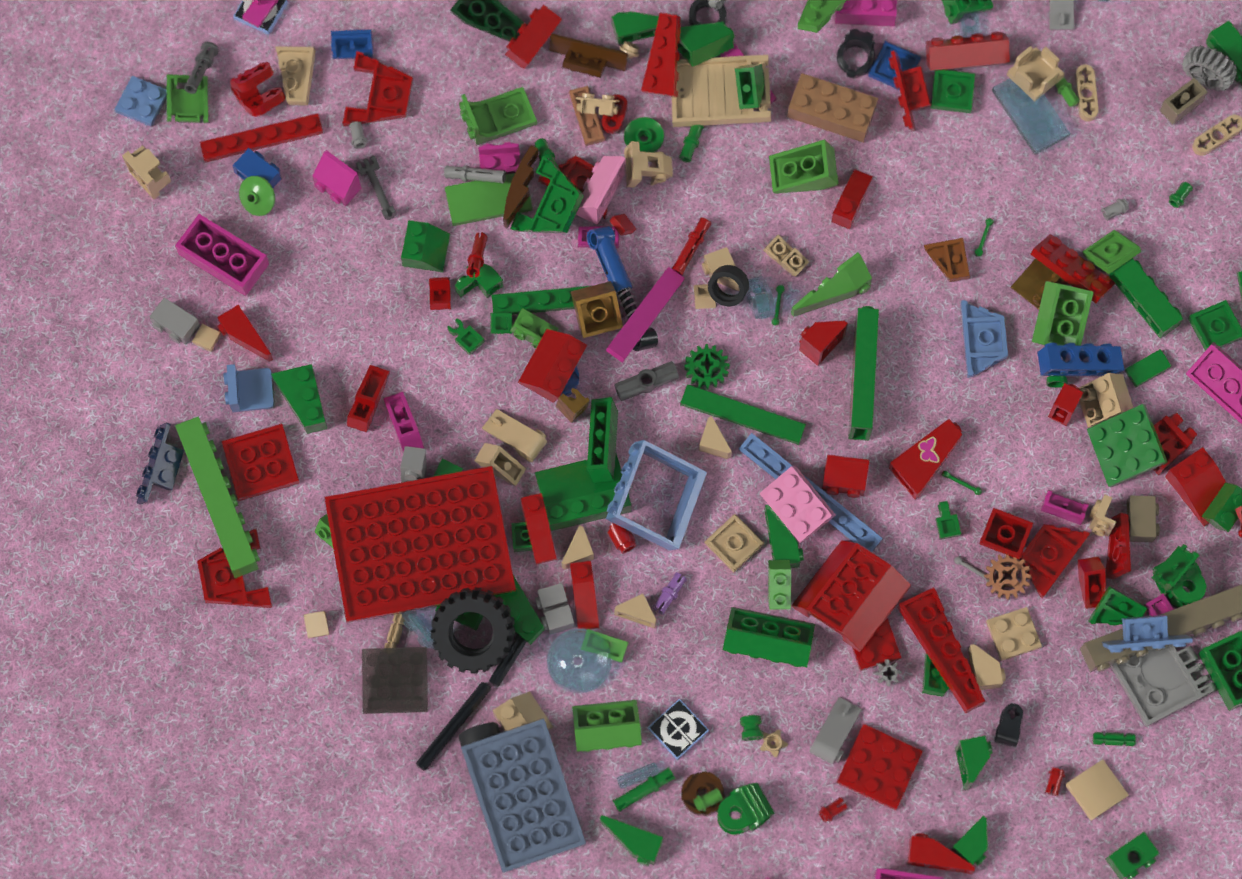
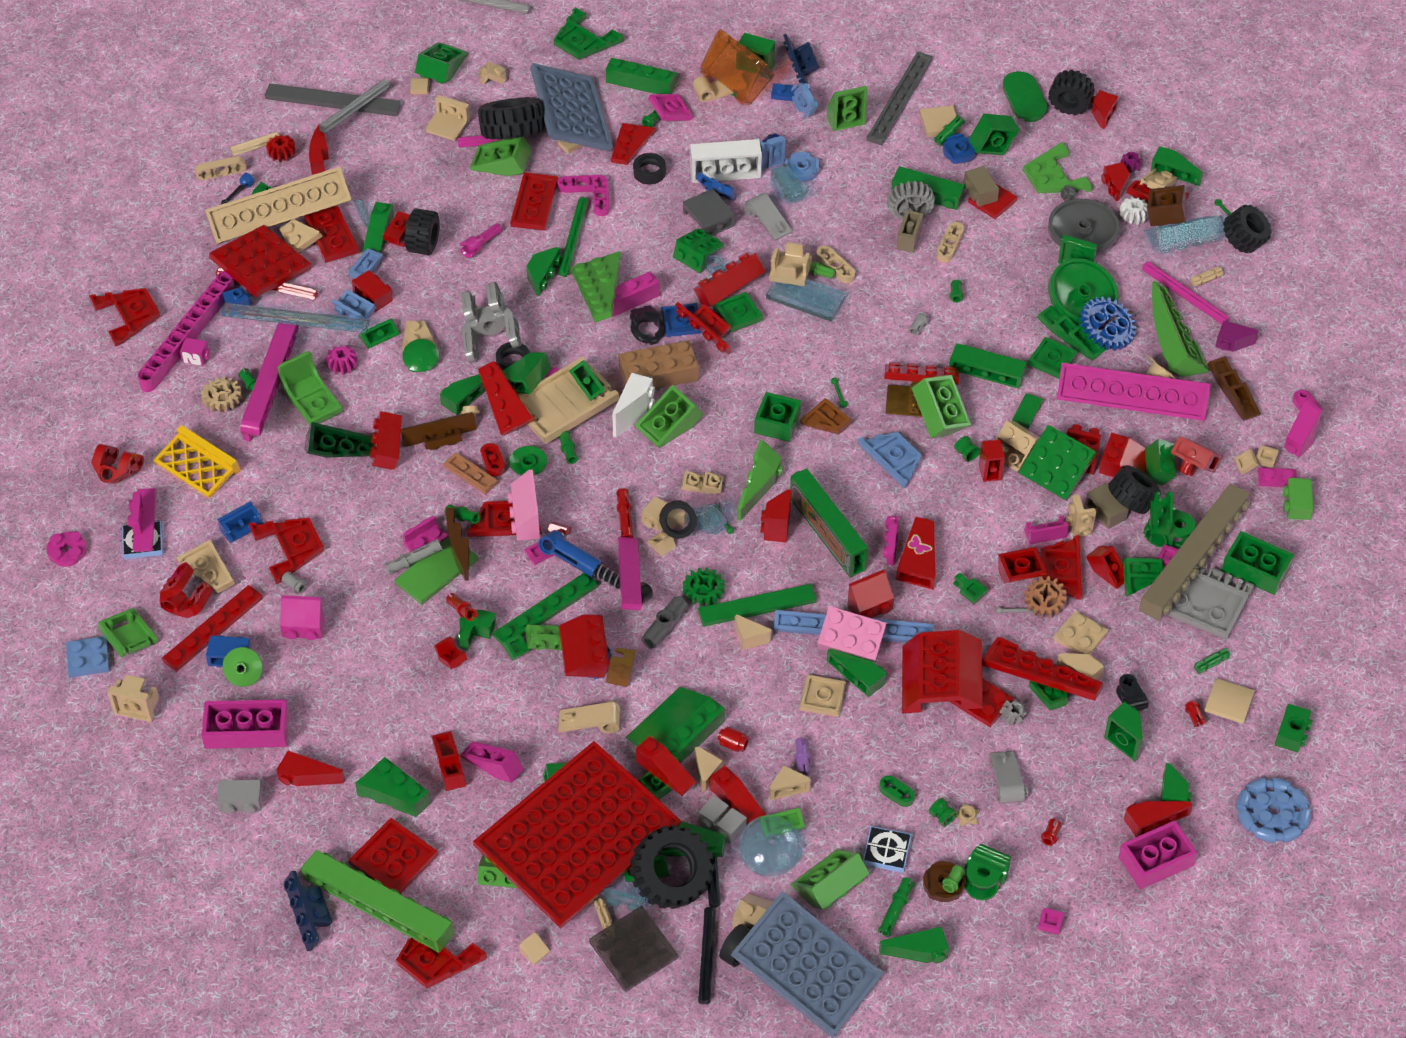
camera: 35 degrees left, 20 degrees down
dark grey pin [184,41,219,94] -> none
tan tile [192,324,221,352] -> none
medium blue bracket [223,364,274,412] -> none
dark grey hinge [356,155,396,220] -> none
light grey brick [400,446,427,483] -> none
green slope [401,220,450,272] -> none
green plate [447,318,485,355] -> none
bright green bracket [459,87,537,145] -> none
tan slope [474,443,526,486] -> none
green wing [510,156,584,233] -> none
pearl gold brick [571,281,623,338] -> none
tan hinge [576,93,620,116] -> none
green brick [587,397,618,483] -> none
medium blue window [606,440,707,551] -> none
clear light blue axle [617,763,659,789] -> none
tan tile [624,141,673,188] -> none
green slope [723,607,815,668] -> none
bright green brick [768,560,791,610] -> none
red slope [831,169,873,229] -> none
red plate [837,724,923,811] -> none
green hinge [941,471,982,495] -> none
blue brick [1037,343,1124,376] -> none
bright green tile [1082,229,1141,274] -> none
medium blue bracket [1103,615,1193,652] -> none
red wing [1105,513,1131,580] -> none
none -> white slope [612,373,655,438]
none -> green brick [754,392,801,442]
none -> green beam [879,776,915,807]
none -> dark pink hinge [883,516,899,565]
none -> black tyre [1108,465,1161,514]

